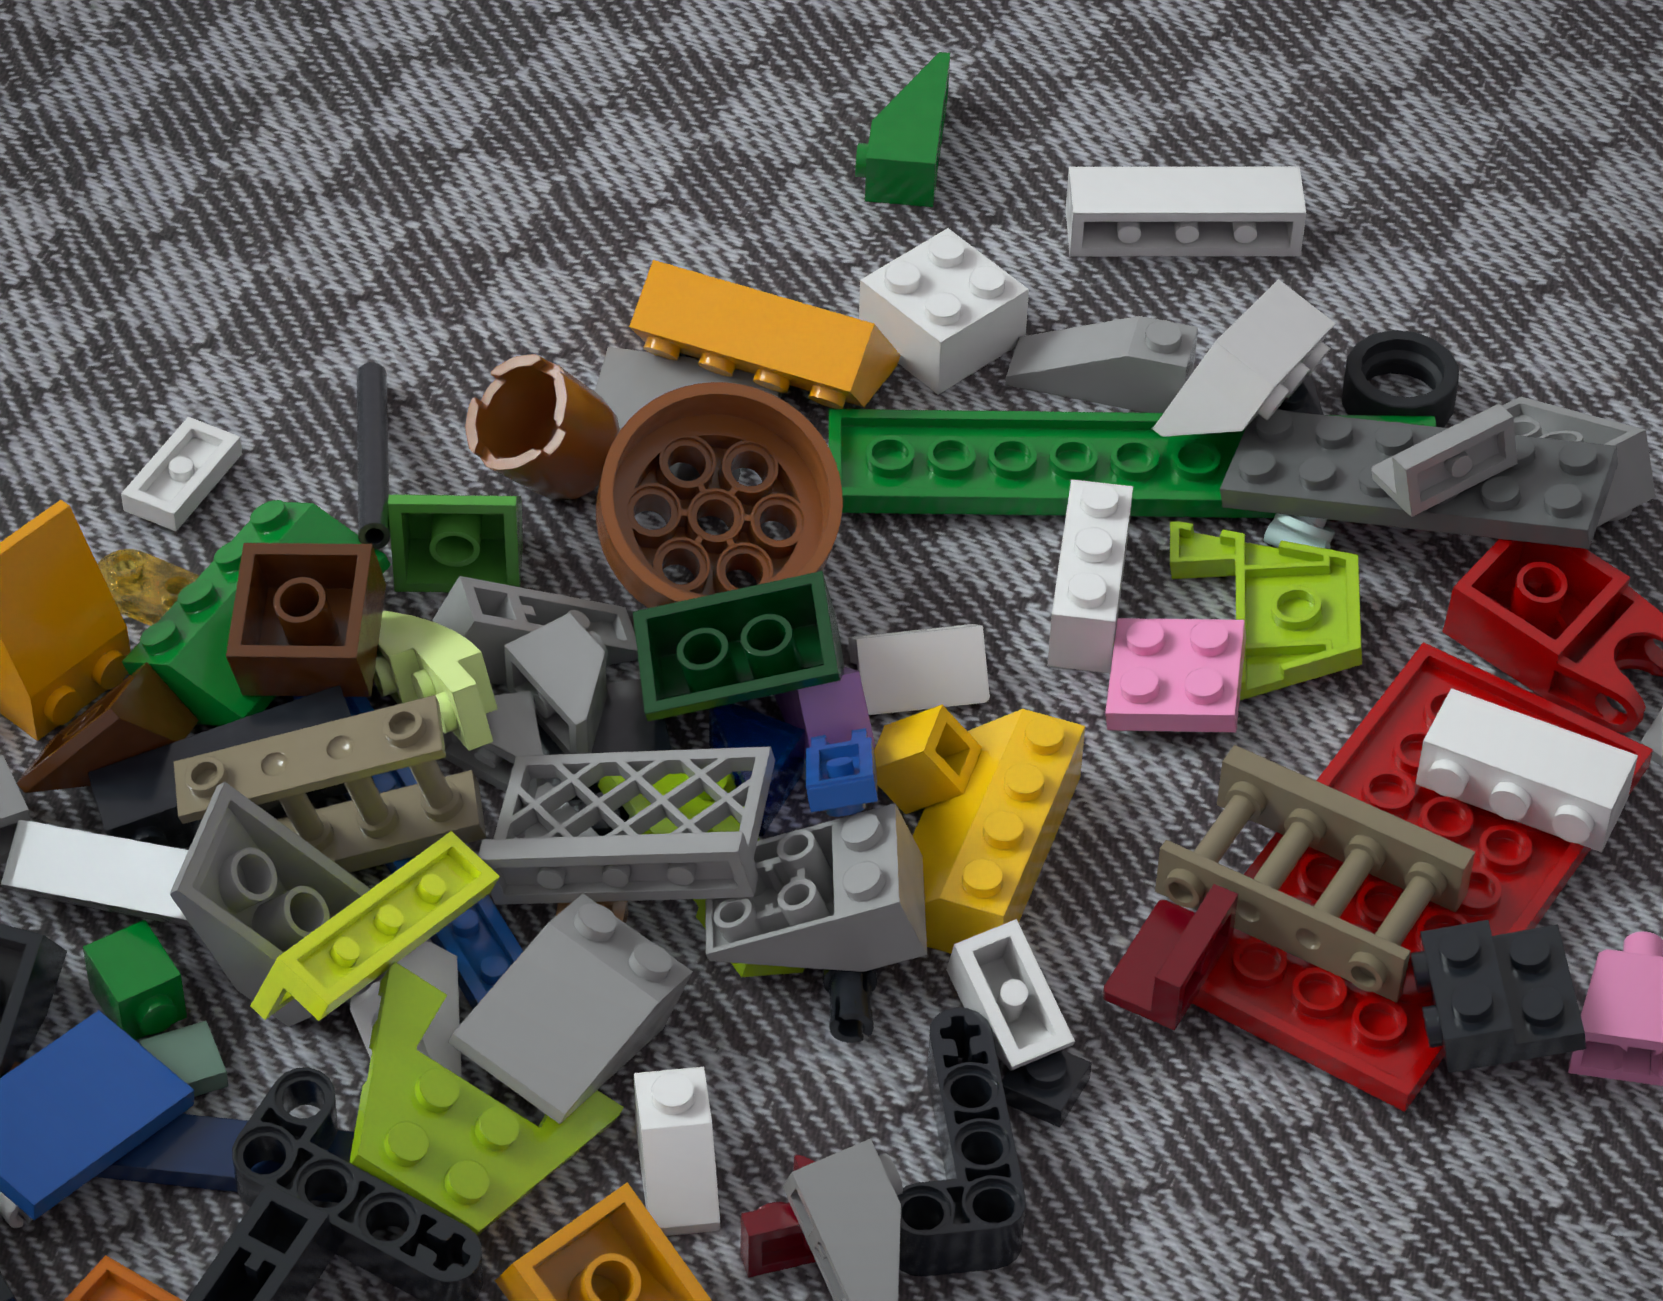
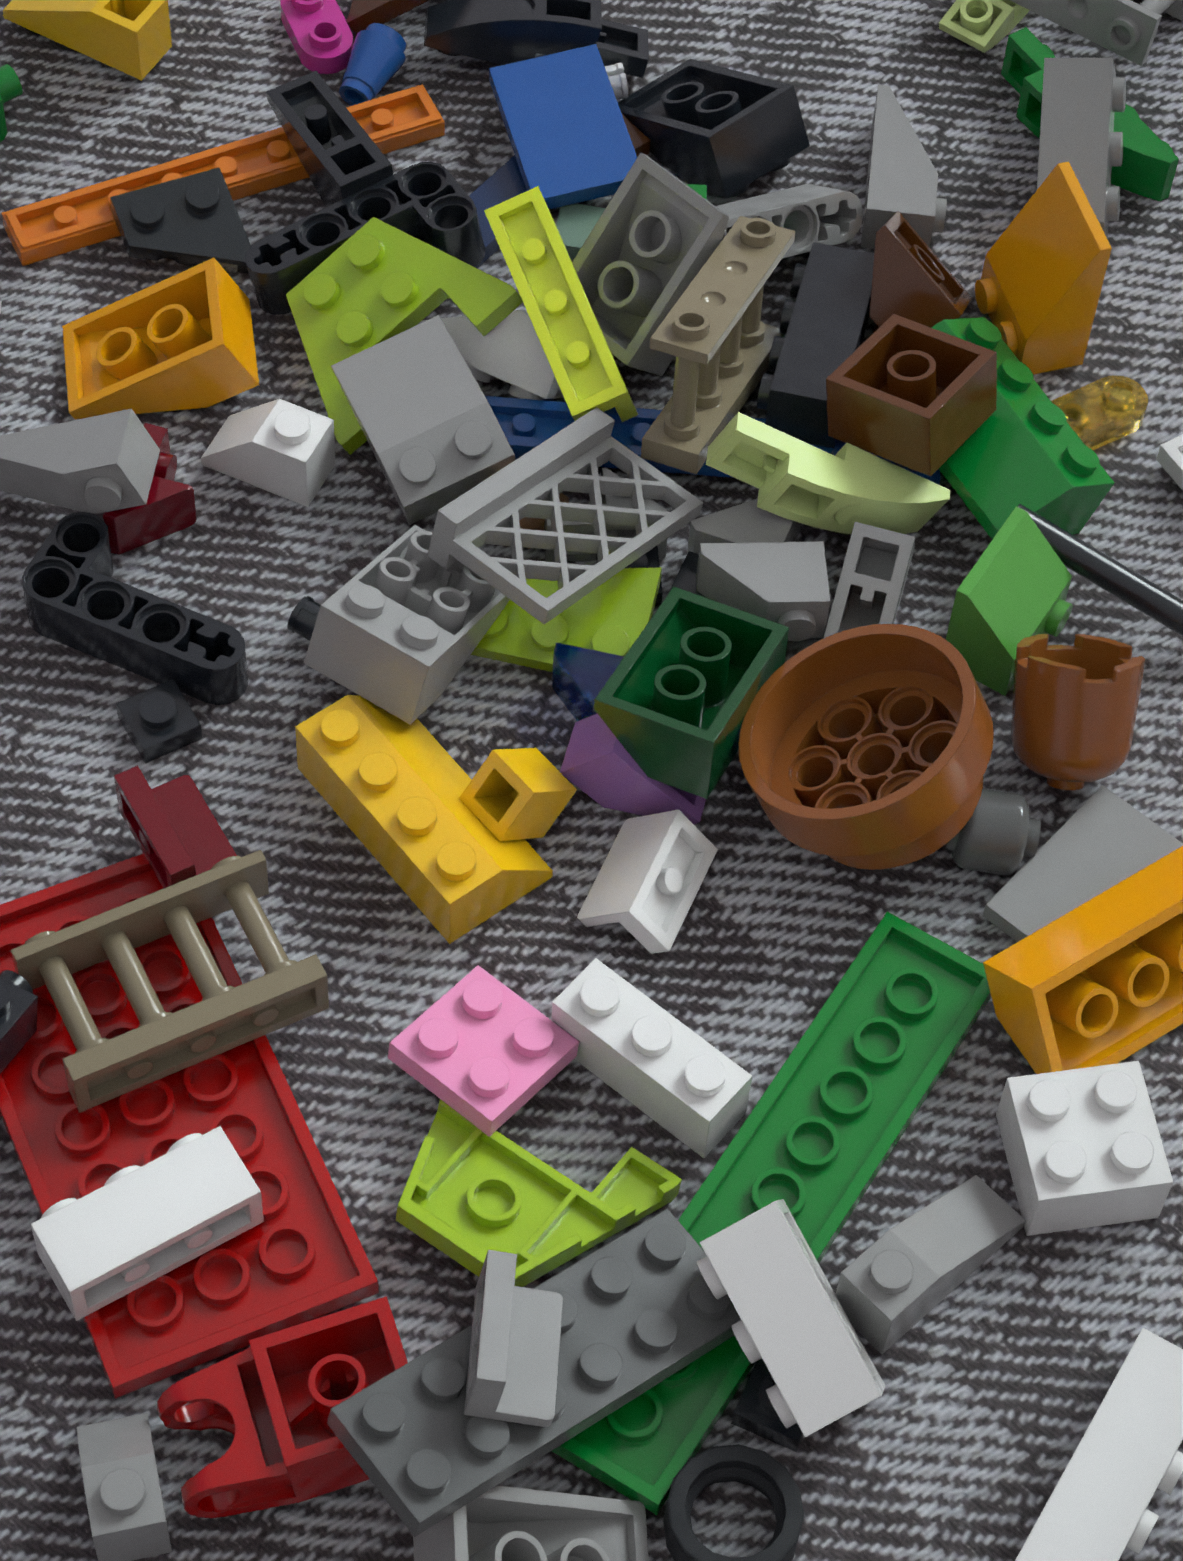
camera: 120 degrees right, 10 degrees up
blue hinge [806,728,878,817] -> none
white slope [946,919,1075,1071] -> none

